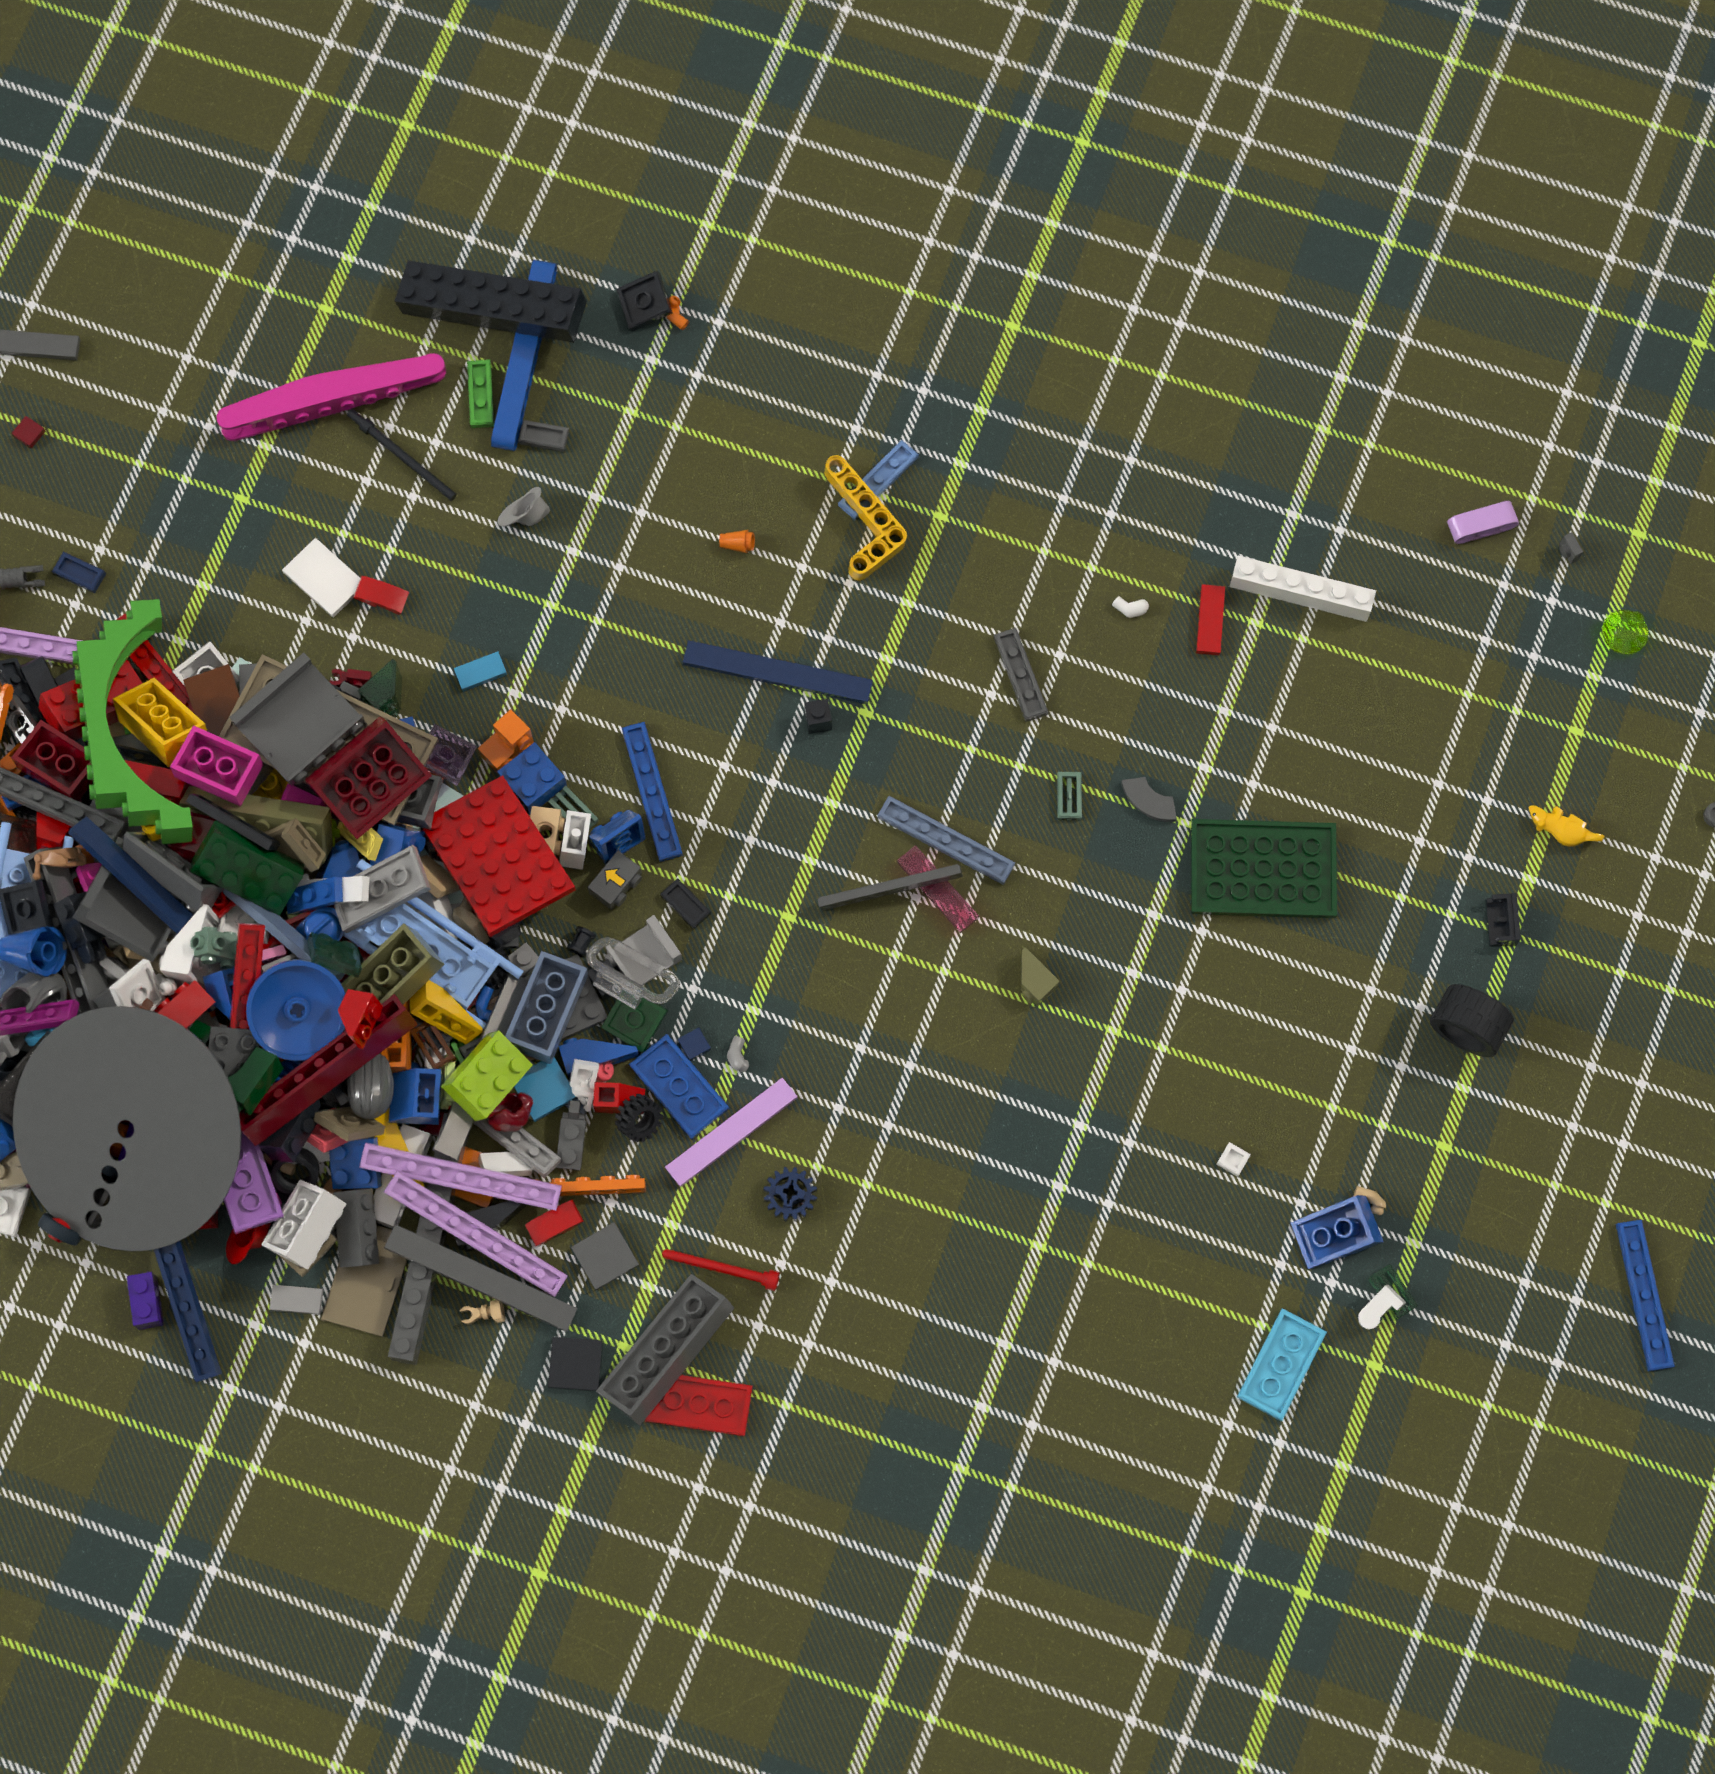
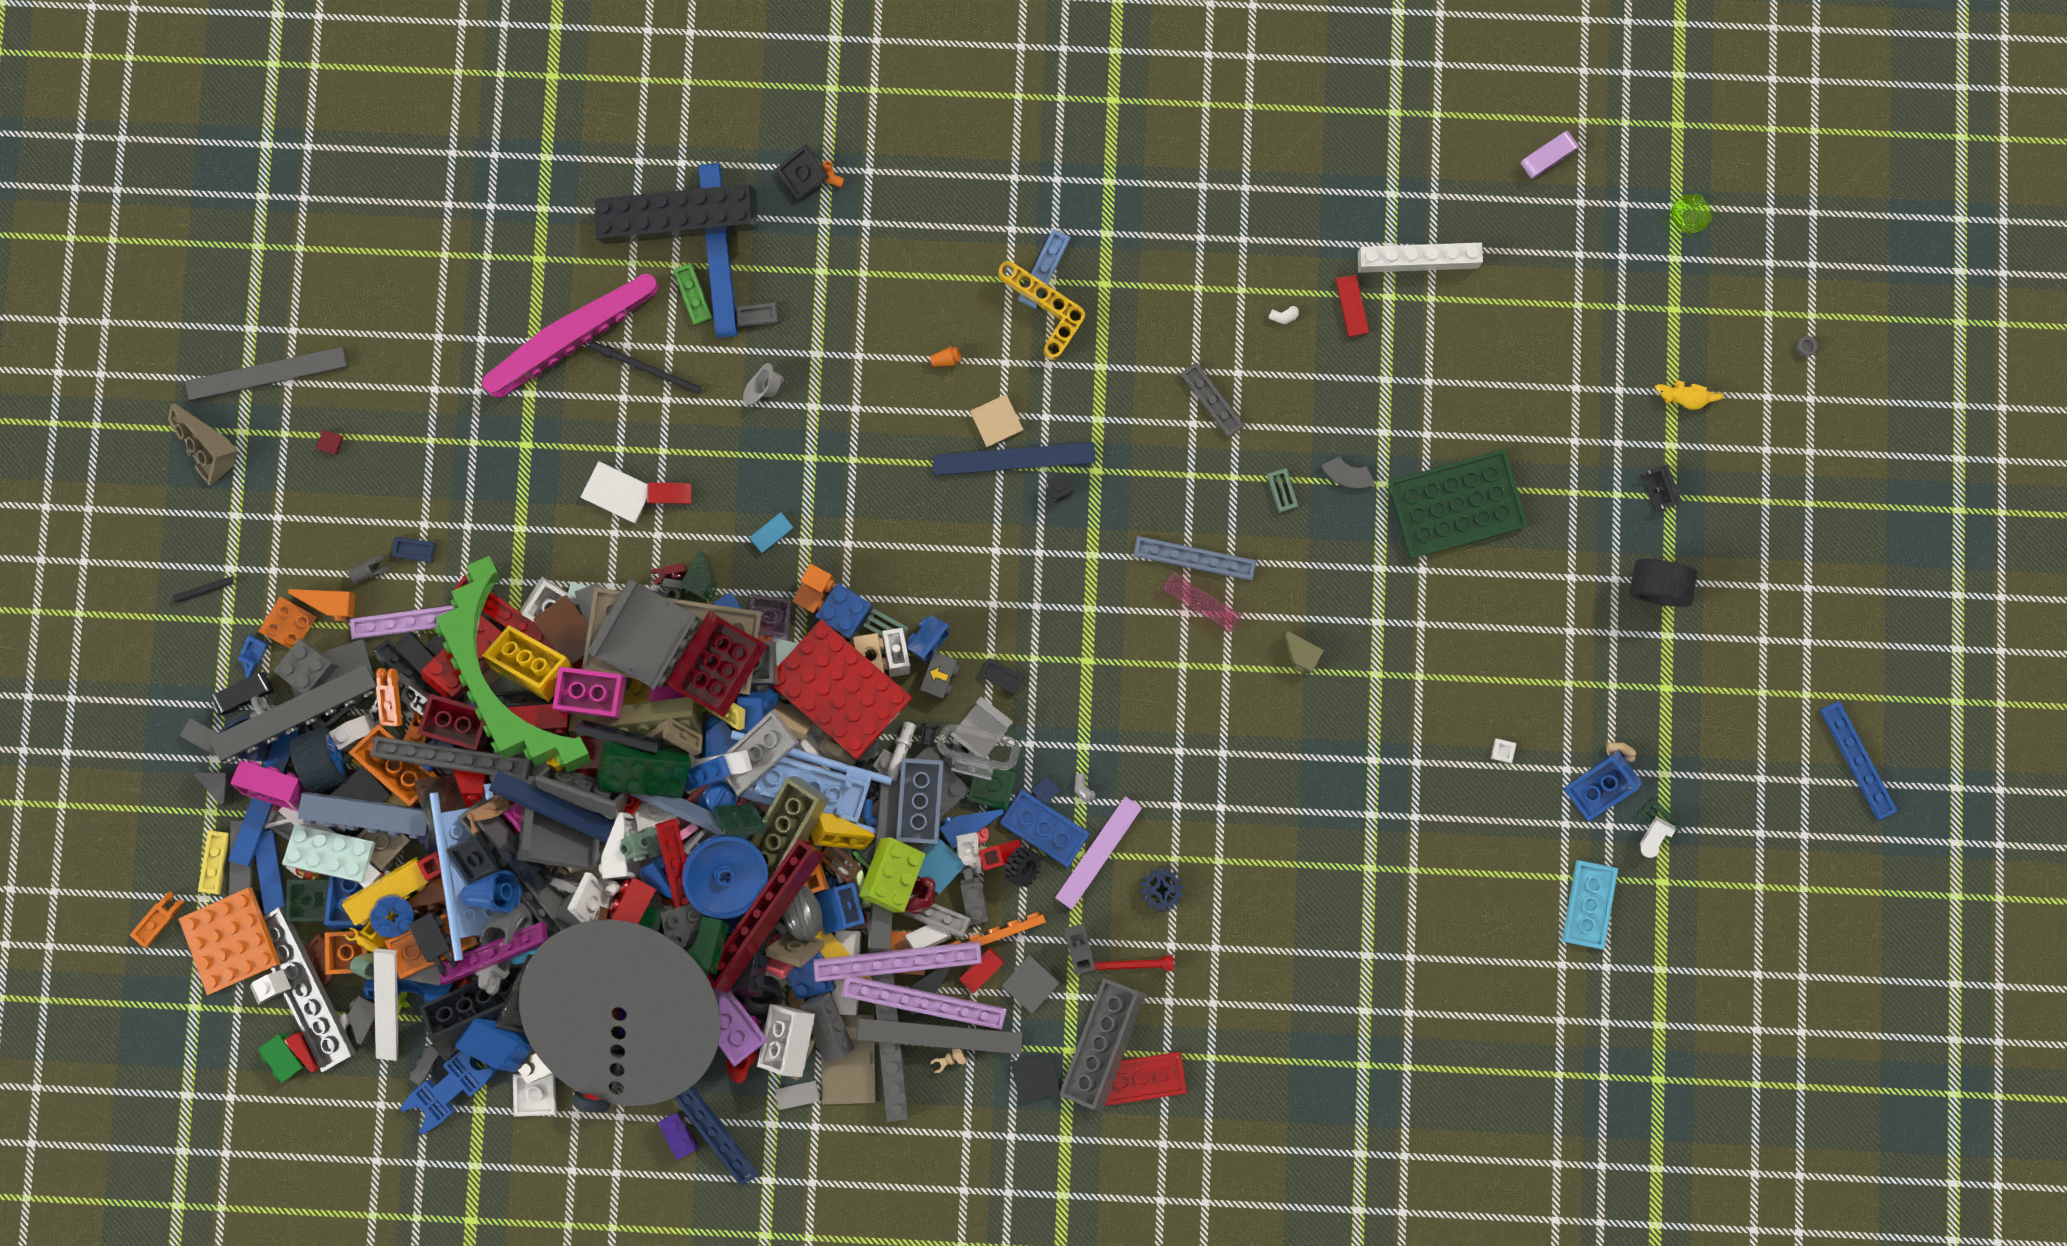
camera: 10 degrees left, 10 degrees up
red slope [338,989,383,1049] -> none
blue tile [622,722,683,862] -> none
dark grey tile [818,864,963,911] -> none
dark grey plate [1559,532,1583,564] -> none
none -> white pin [885,722,916,783]
none -> tan tile [970,394,1023,448]
none -> dark grey brick [1064,924,1096,975]

